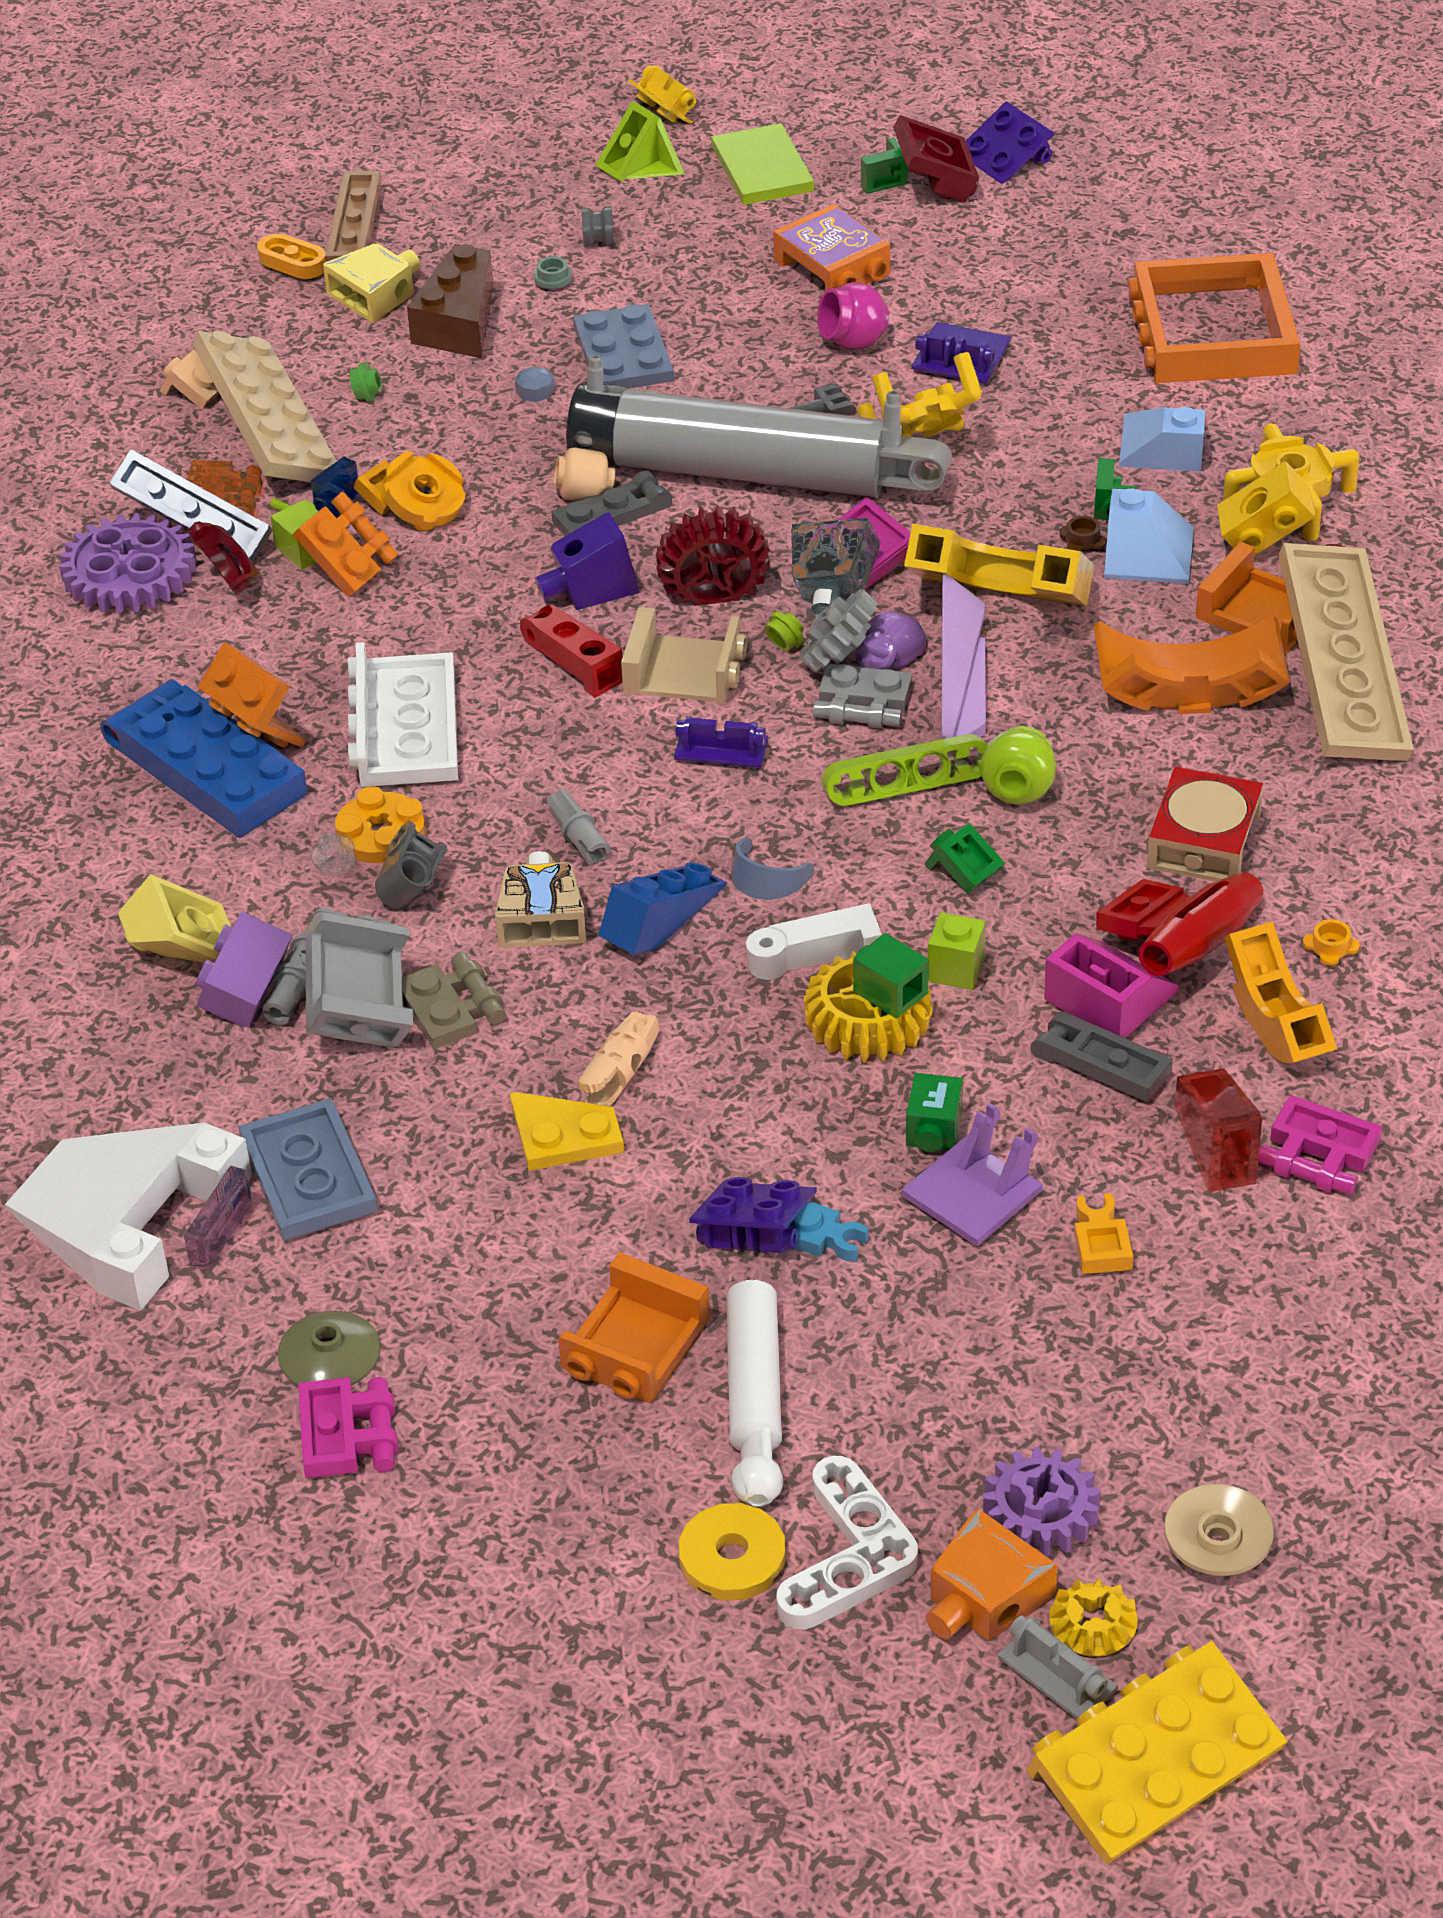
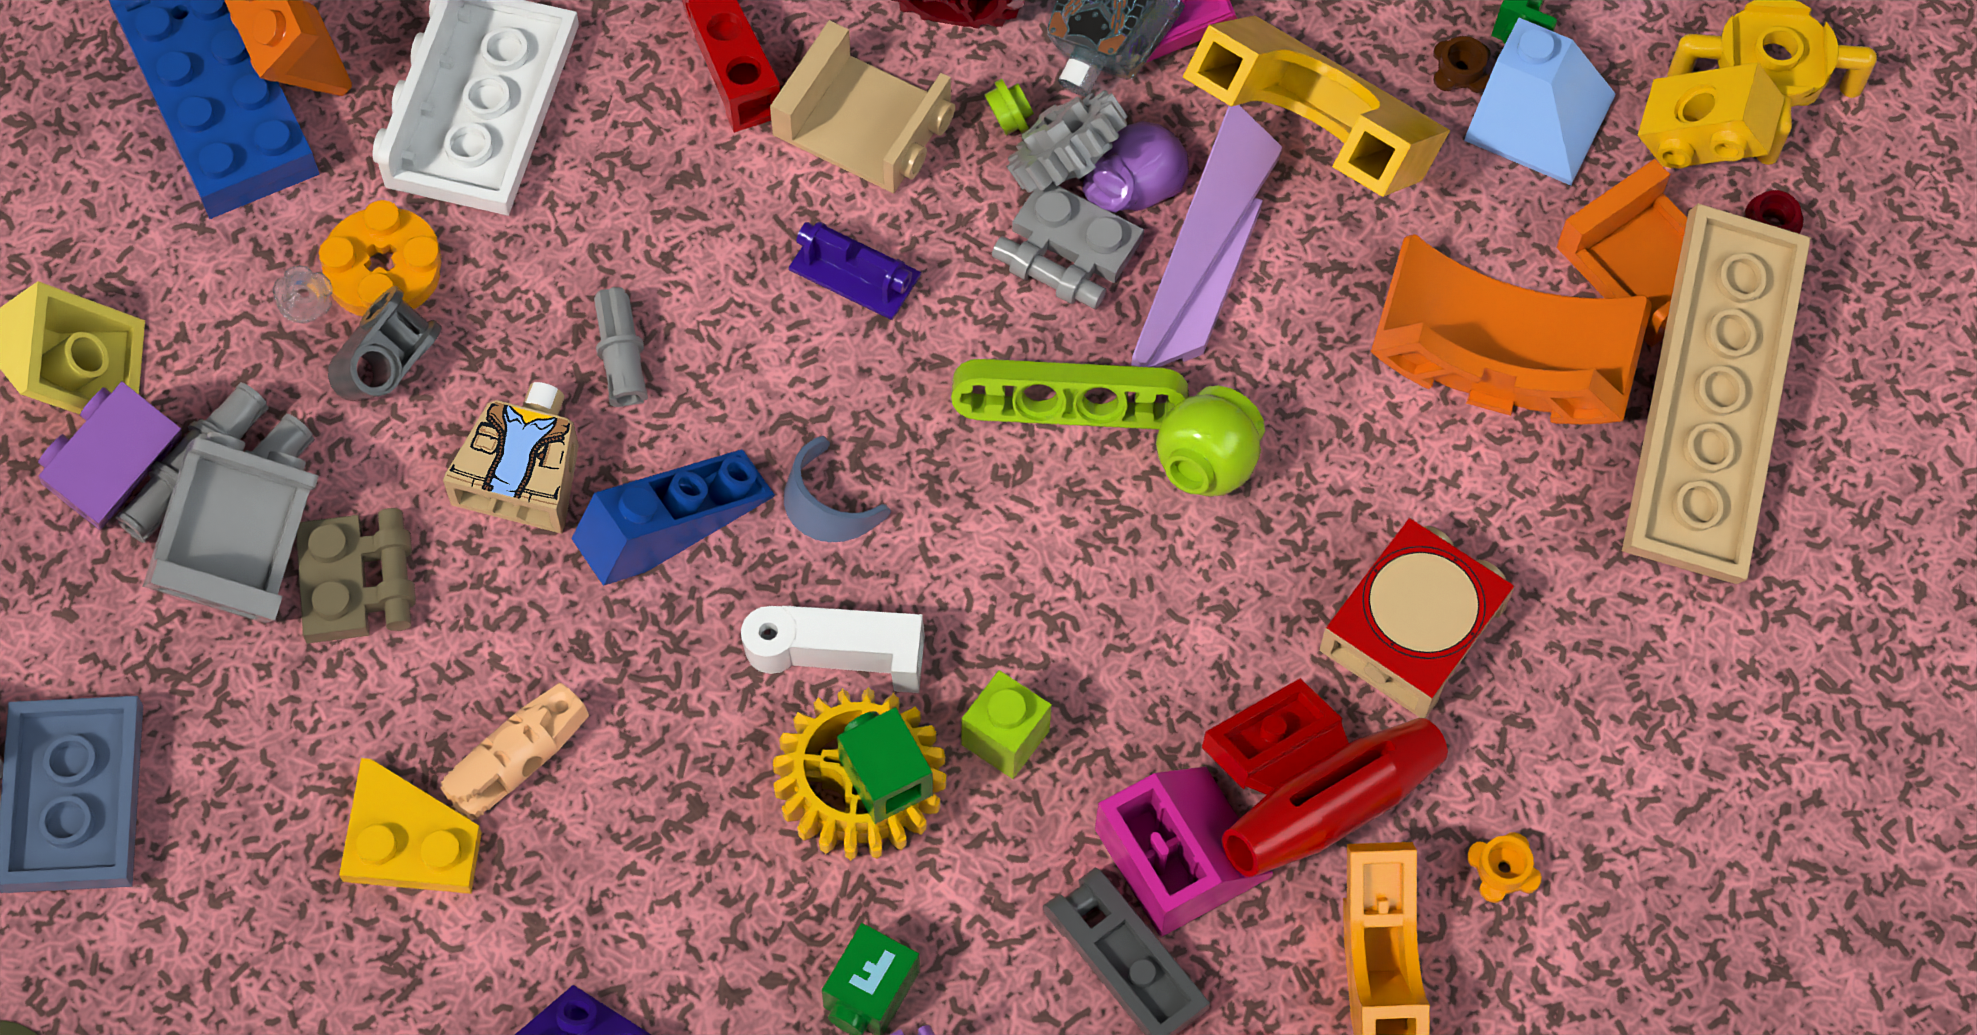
camera: 15 degrees right, 20 degrees up
green bracket [924,823,1005,894] -> none

